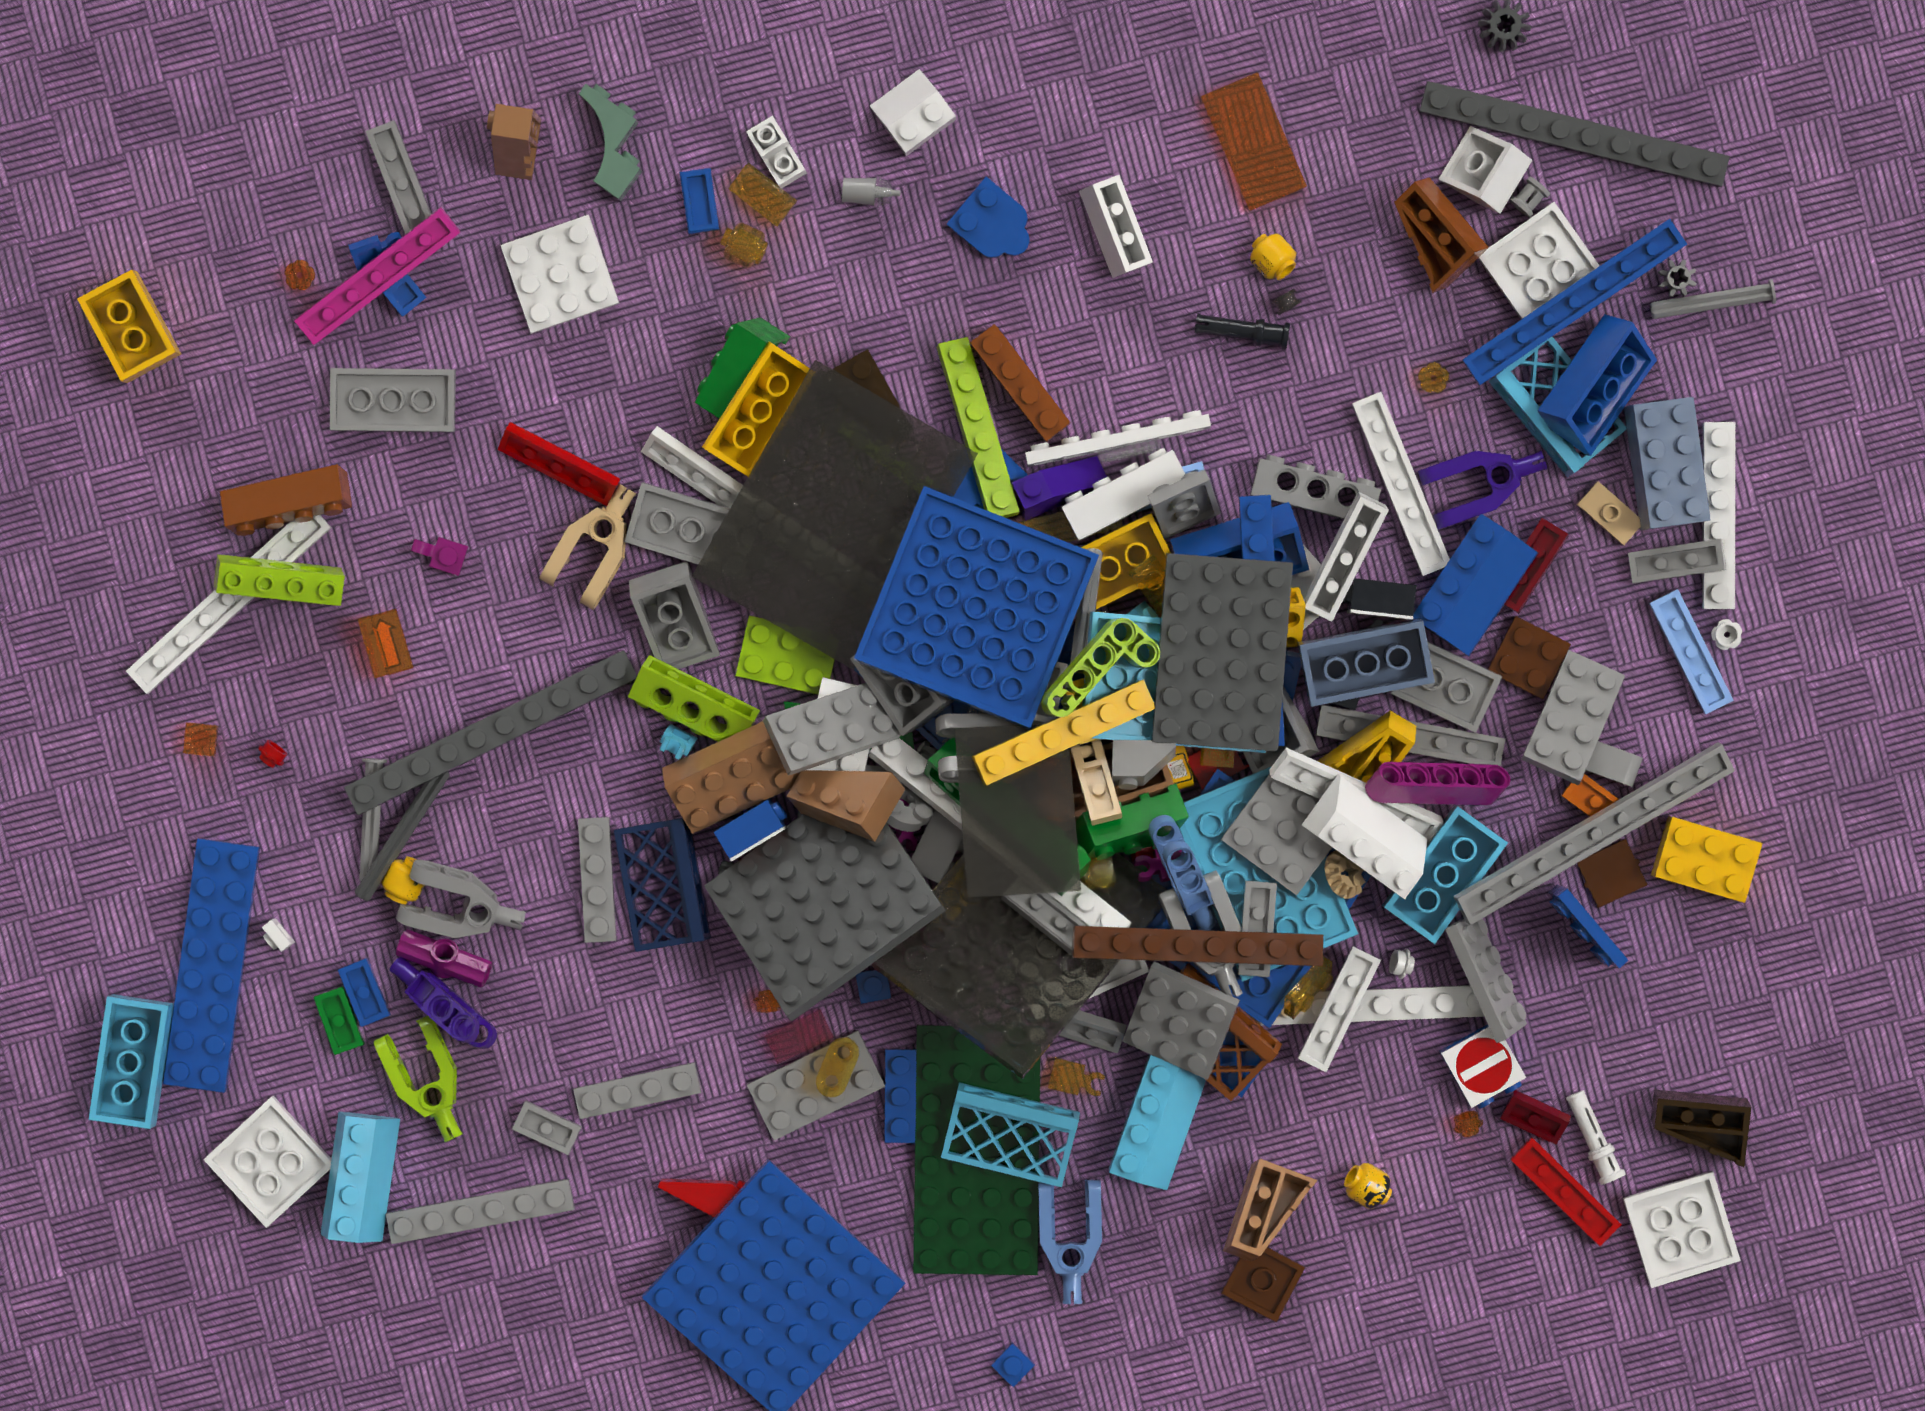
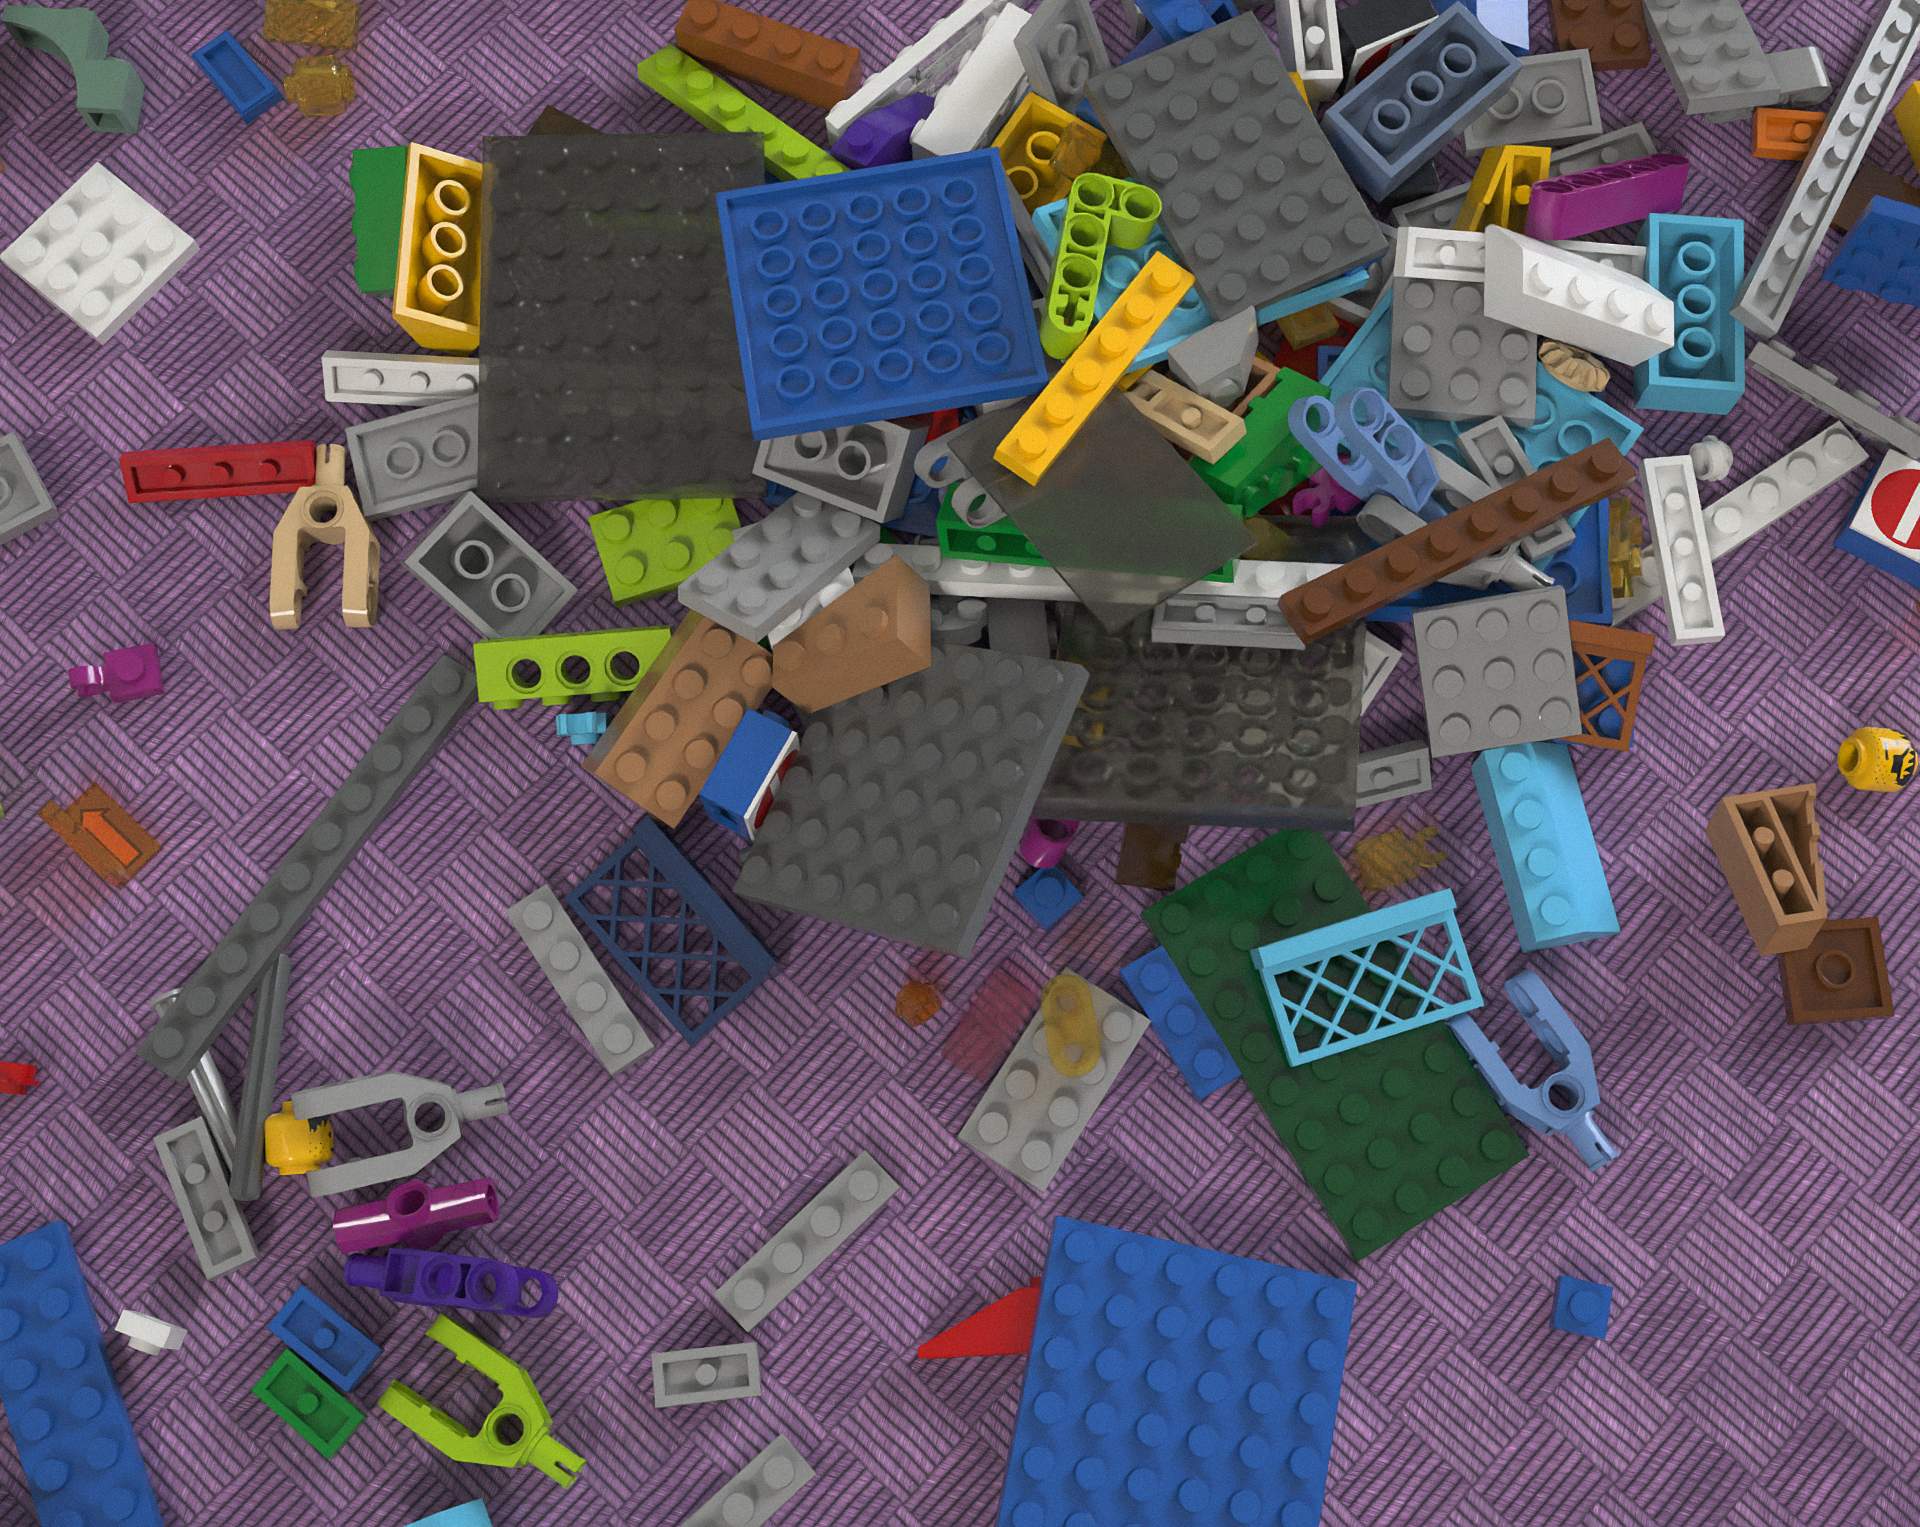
camera: 30 degrees left, 15 degrees down
none -> light grey plate [153,1116,261,1281]

